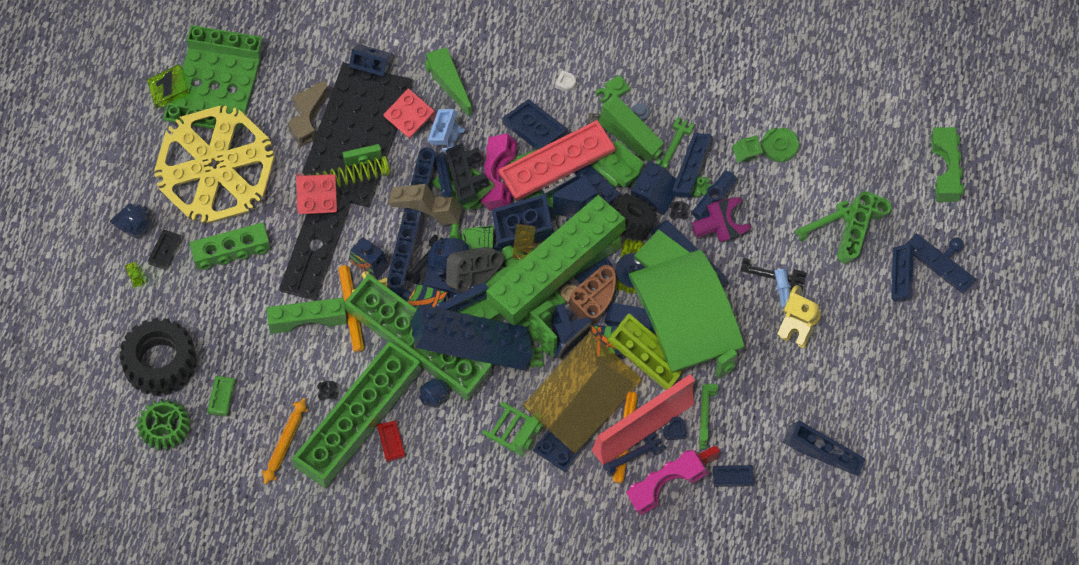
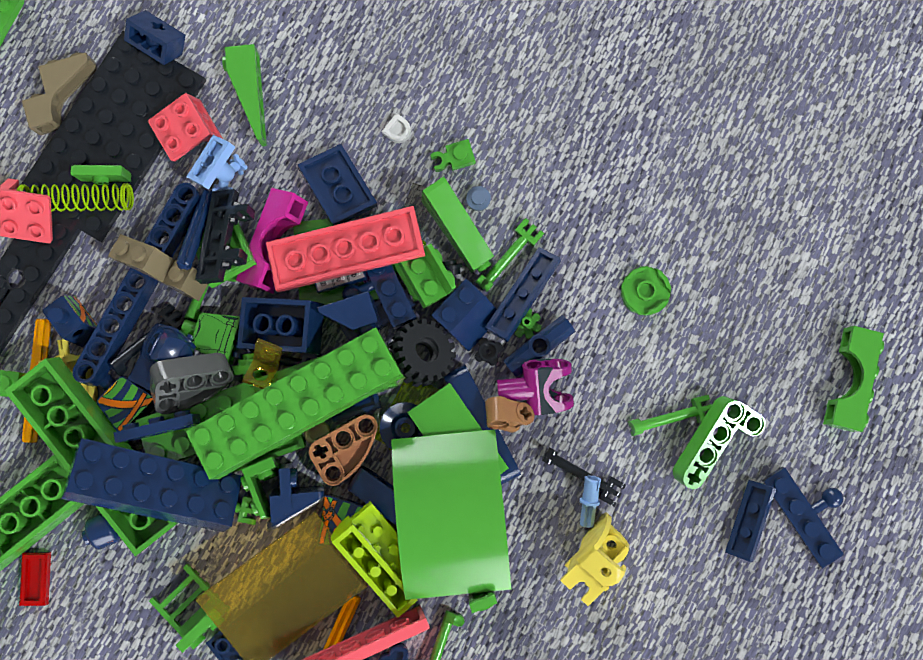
camera: 15 degrees right, 20 degrees up
bright green brick [732,135,763,163] -> none
none -> medium nougat piece [485,396,534,433]

